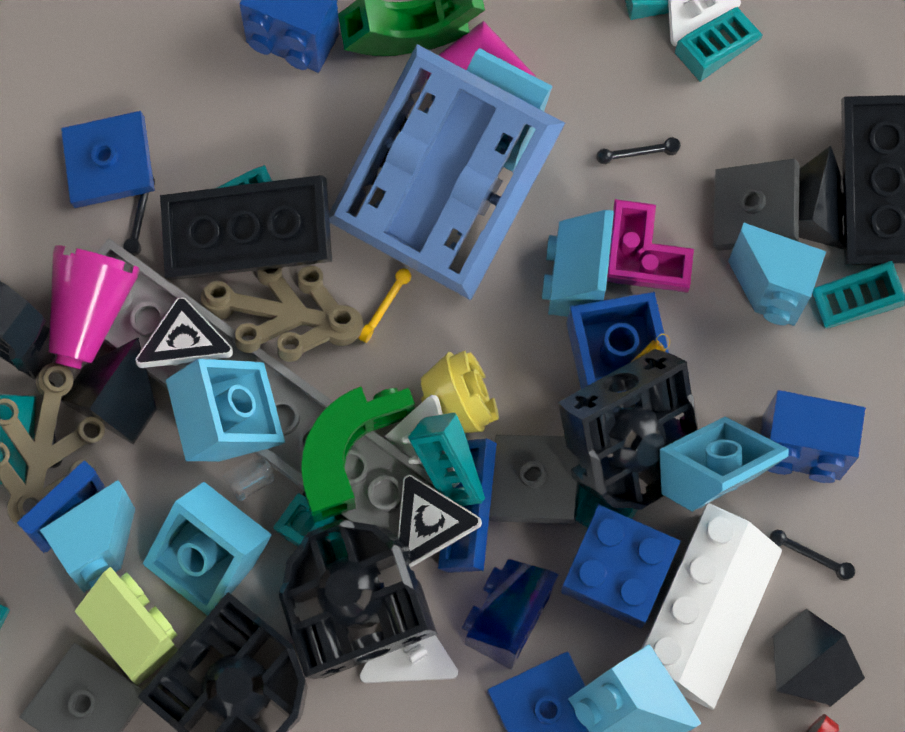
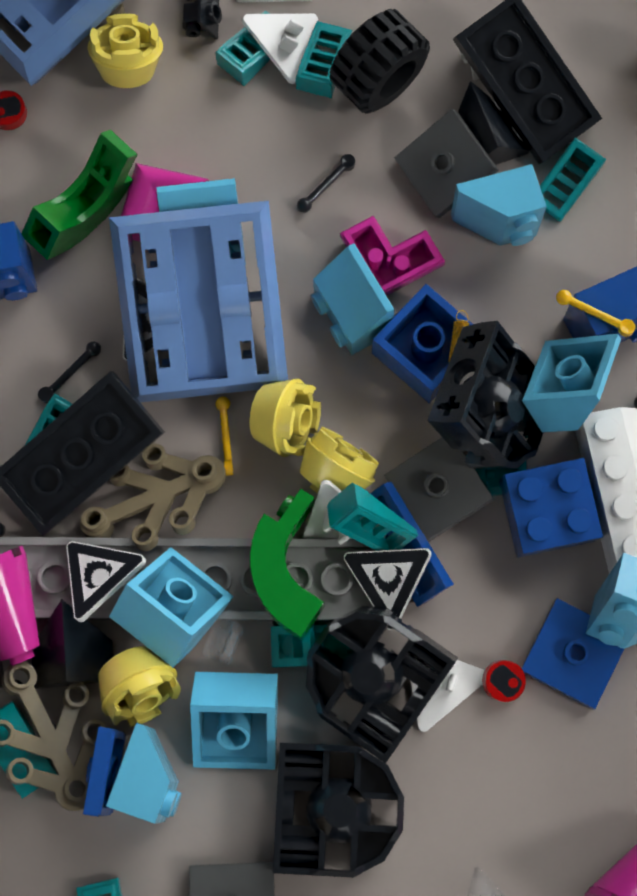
camera: 30 degrees left, 5 degrees up
yellowish green slope [75,567,178,686] -> none
clear blue slope [462,559,559,670] -> none
none -> black hinge [38,341,101,403]
none -> light yellow cone [98,646,181,727]
none -> light yellow cone [249,379,321,457]
none -> black tyre [329,9,430,114]
none -> red tile [482,660,526,702]
none -> yellow hinge [556,289,636,337]

